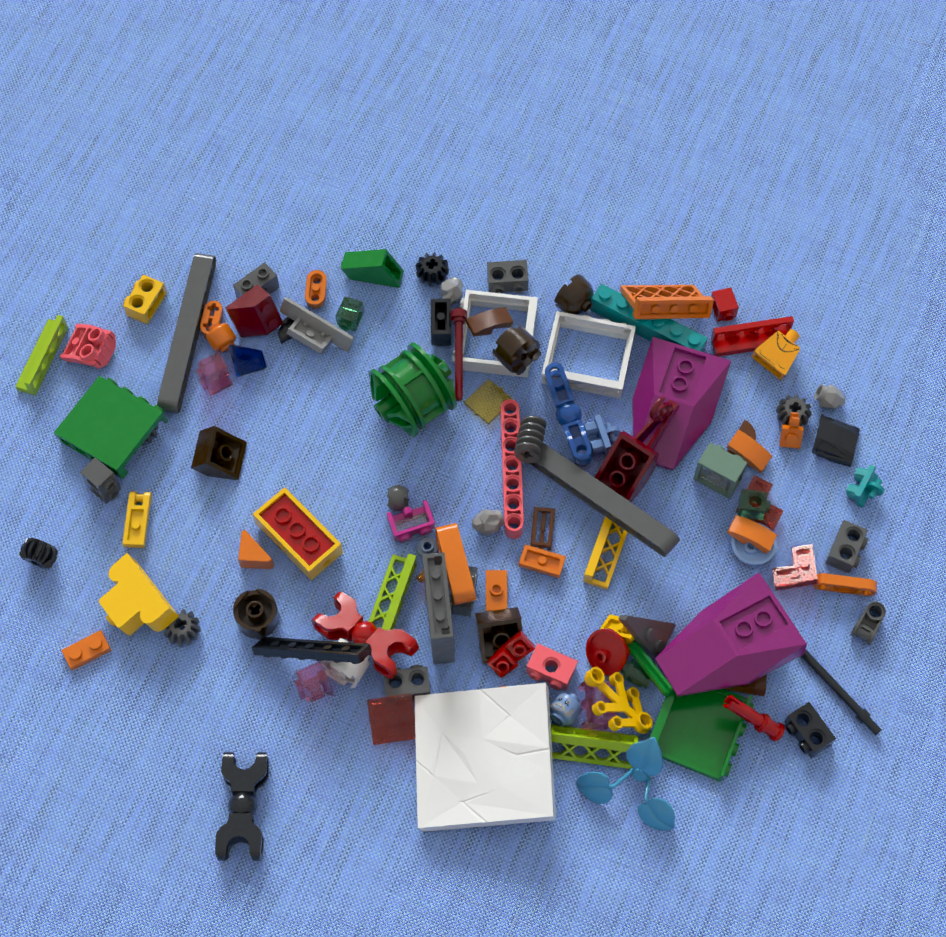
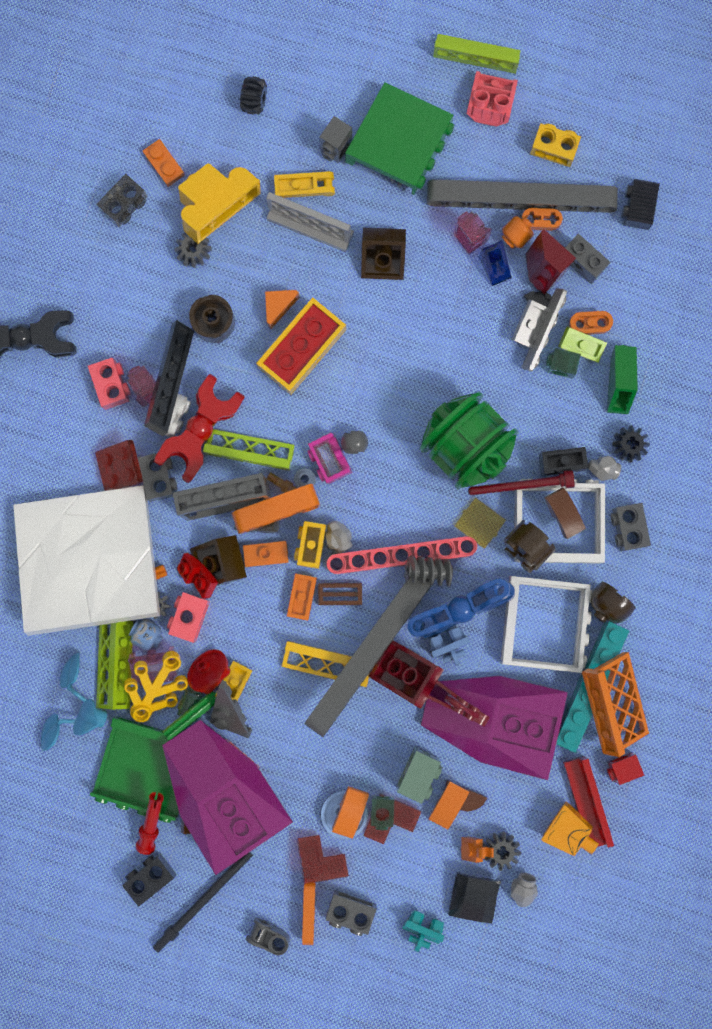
camera: 85 degrees right, 20 degrees up
none -> coral brick [88,358,131,410]
none -> clear smoke brick [96,174,148,228]
none -> light grey fence [267,192,354,252]
none -> yellow brick [294,521,326,569]
none -> lime plate [558,326,607,363]
none -> black brick [621,179,660,230]

